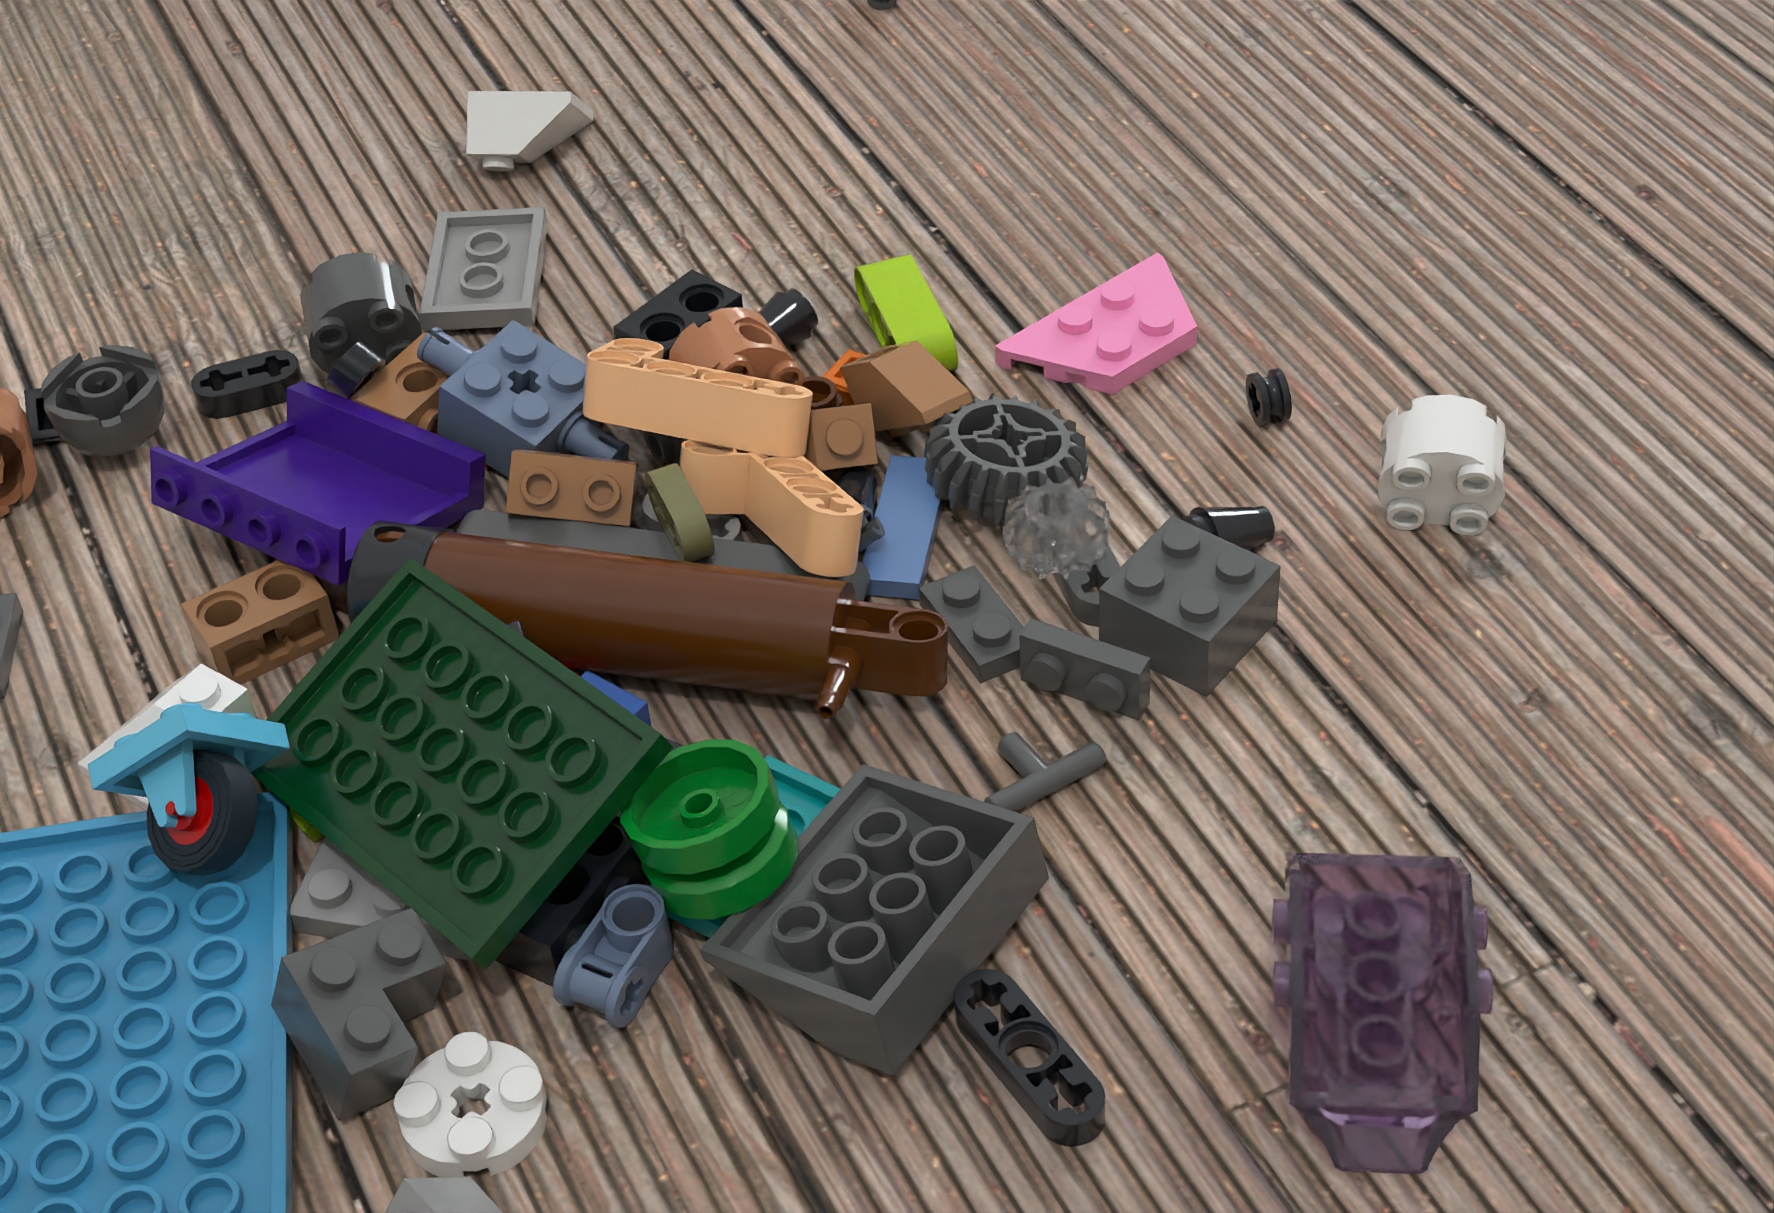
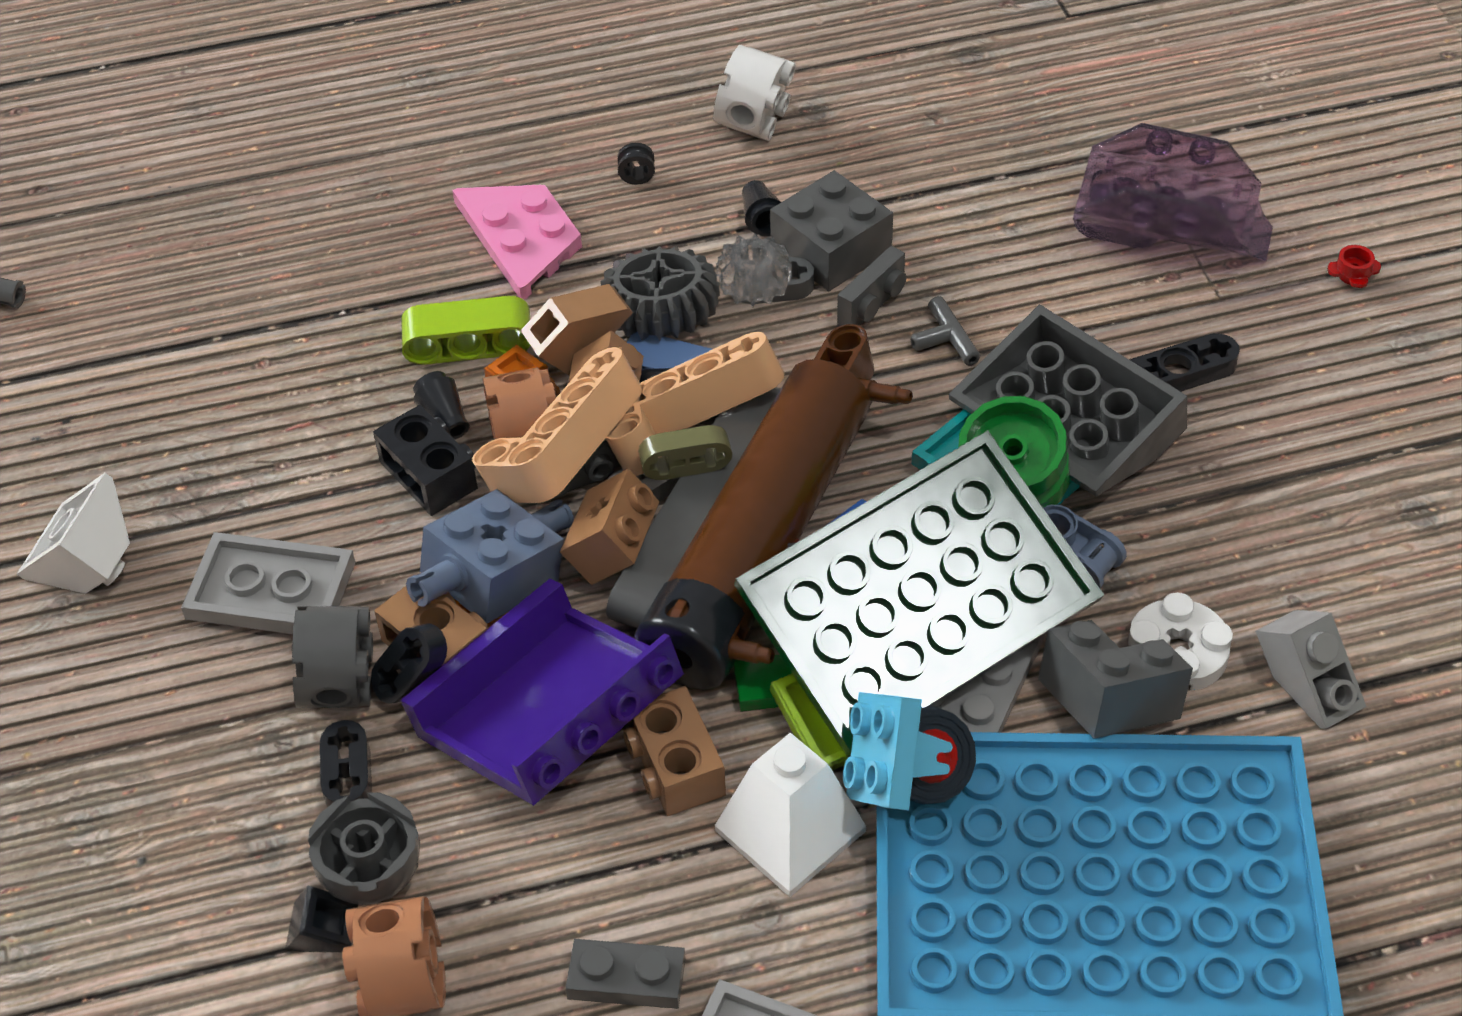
camera: 80 degrees left, 5 degrees up
dark grey plate [919,565,1024,684] -> none

